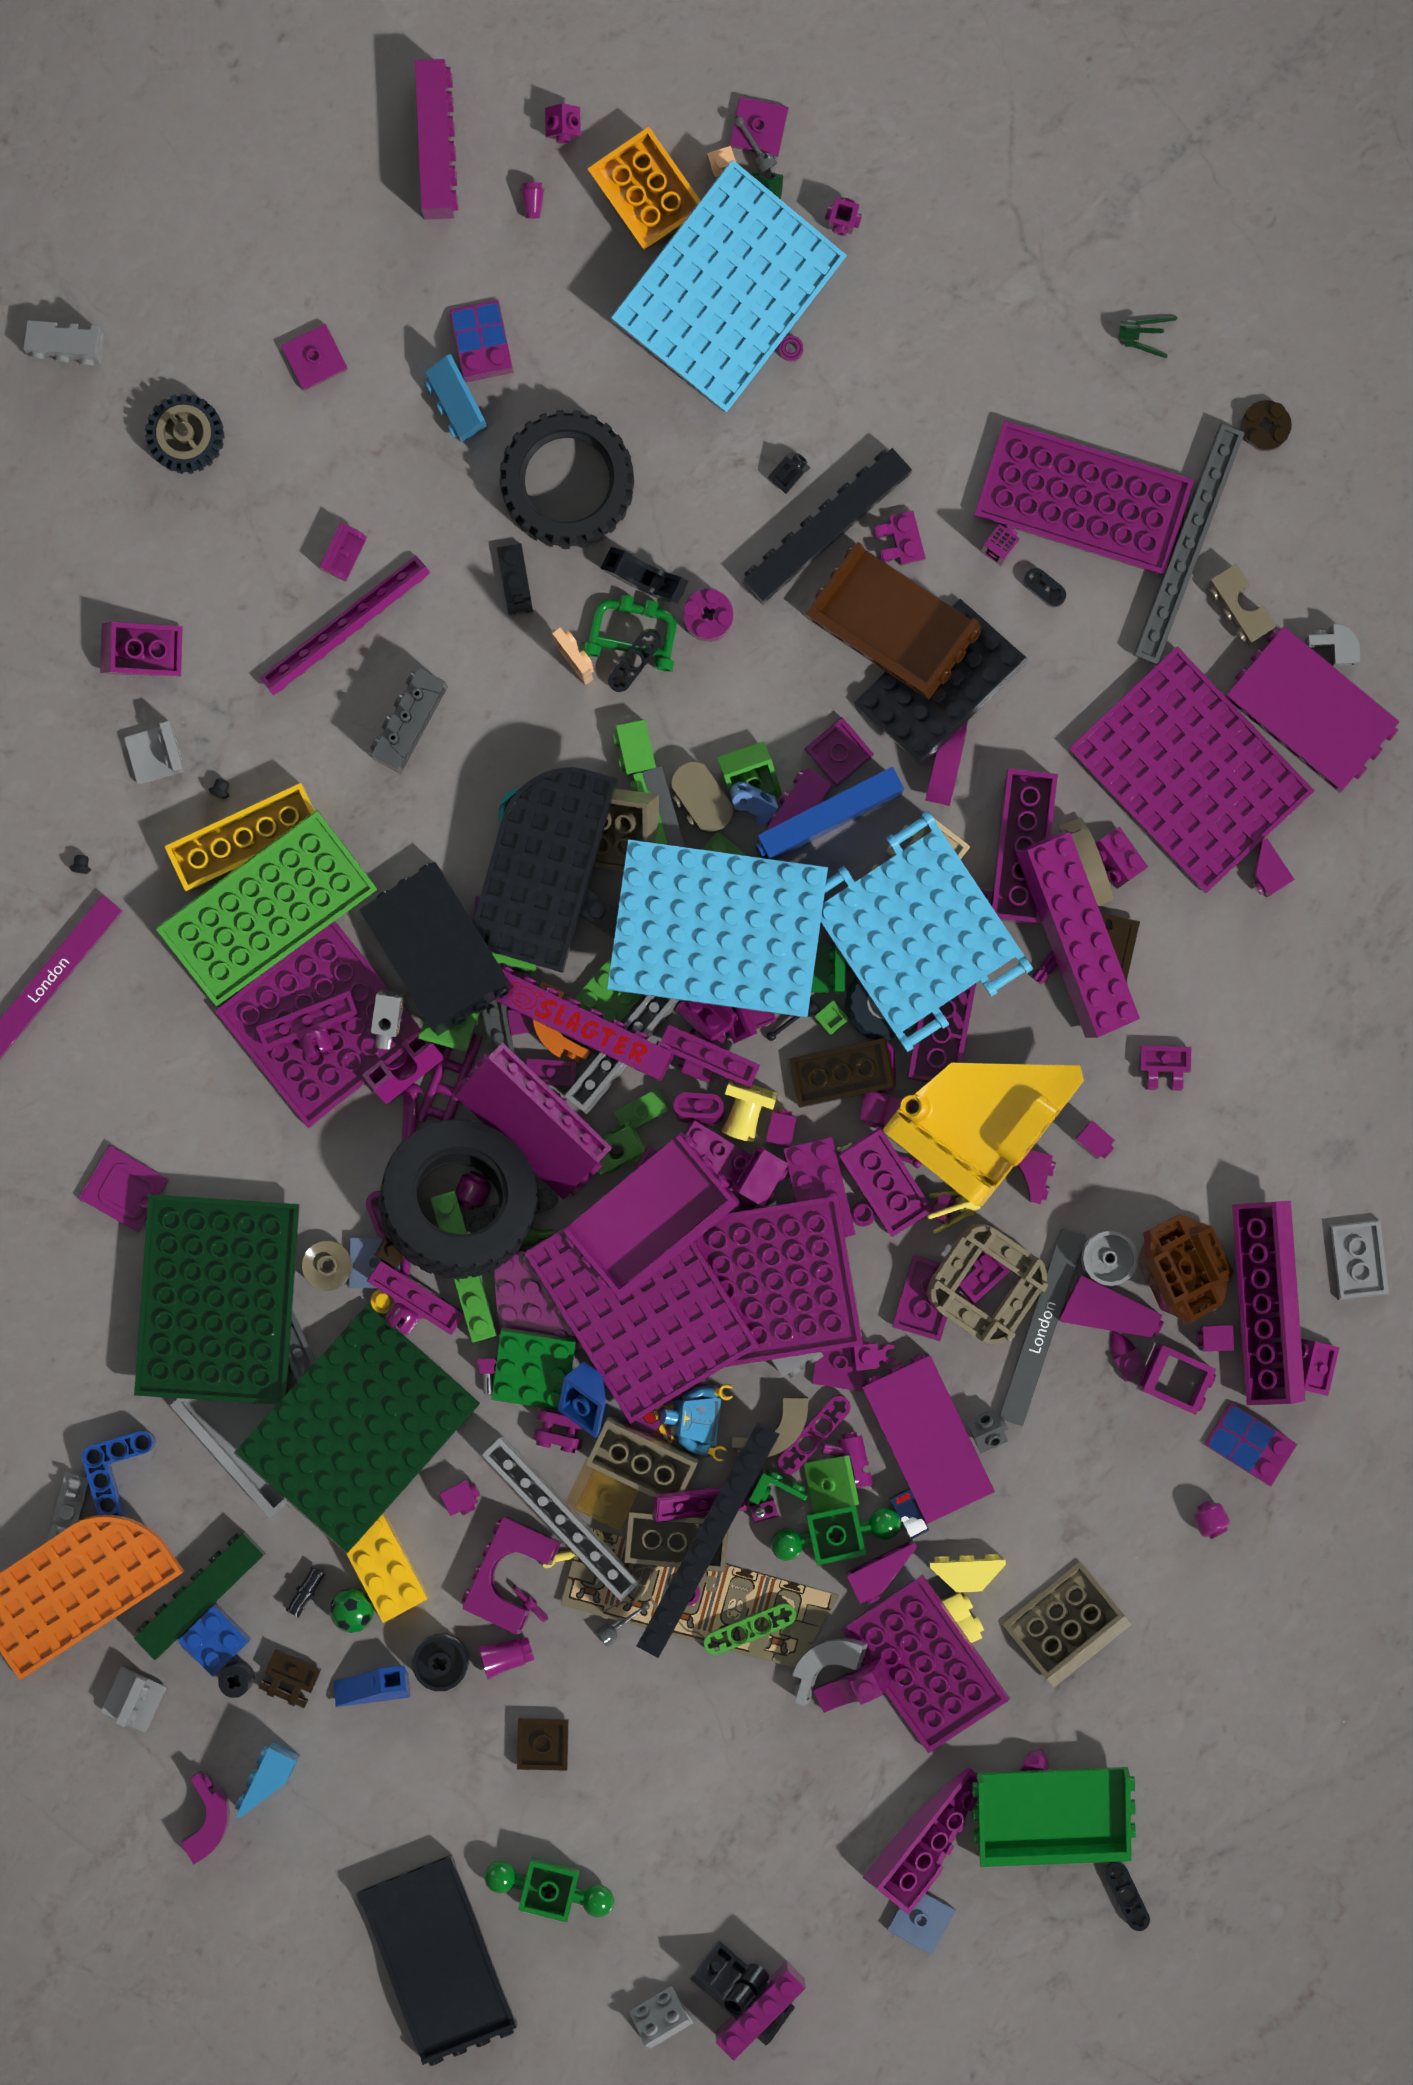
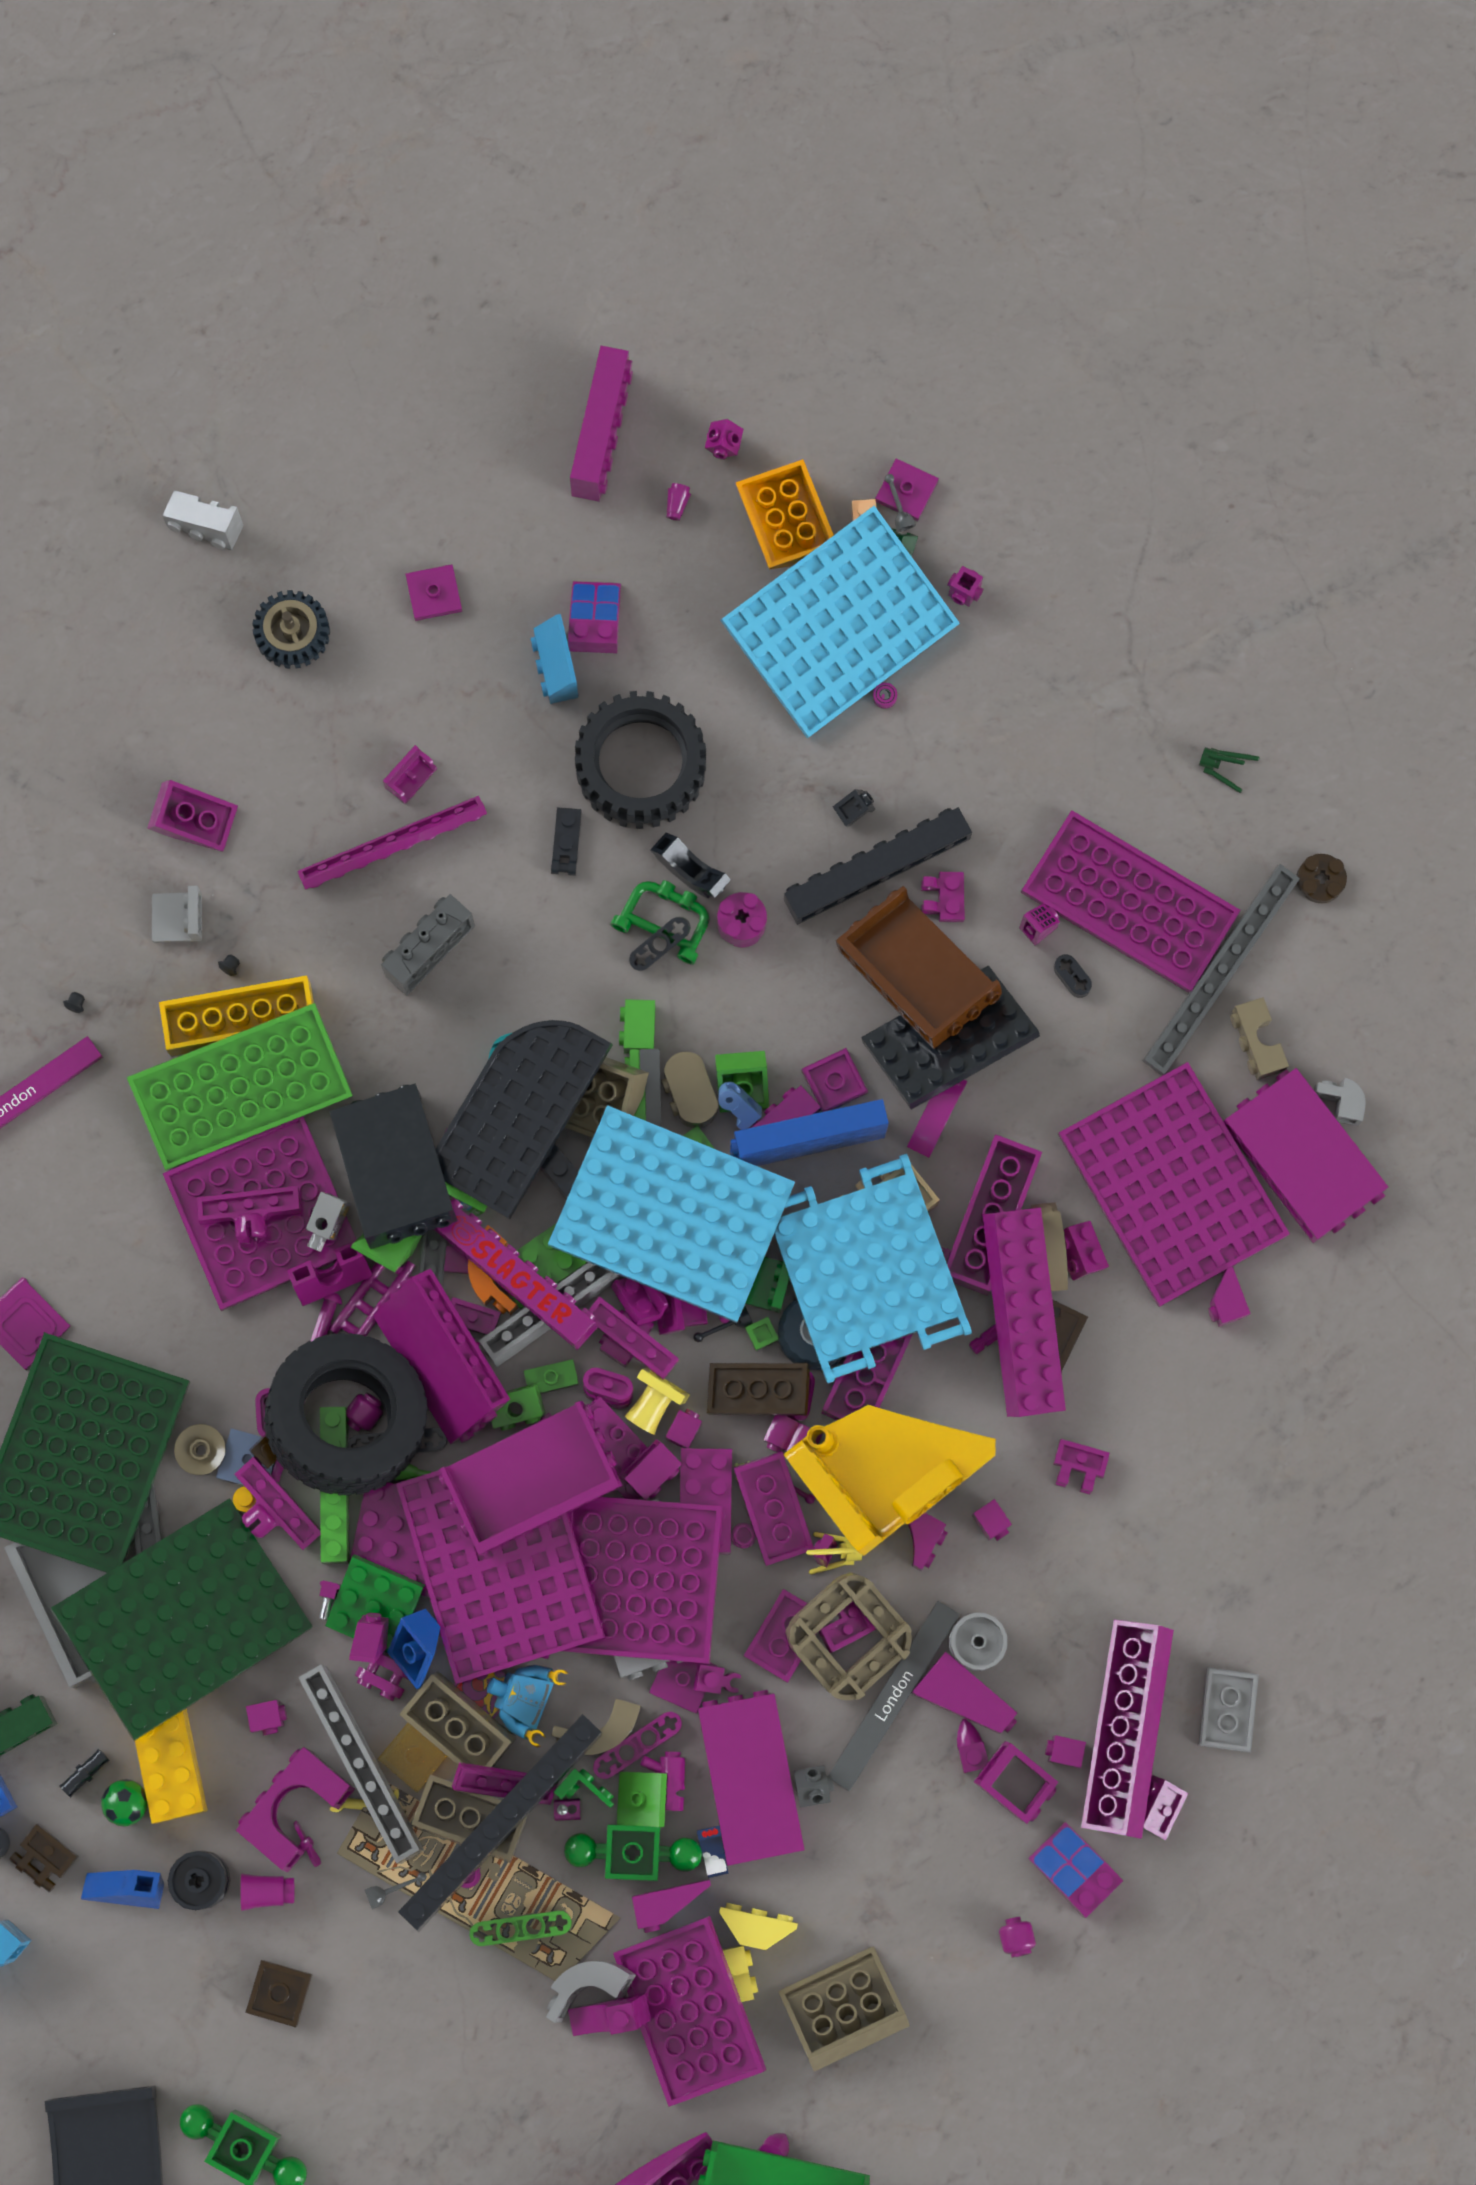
camera: 10 degrees right, 10 degrees down
light nougat plate [552,628,594,685] -> none
reddish brown piece [1137,1214,1233,1324] -> none
none -> magenta slope [349,1613,389,1663]

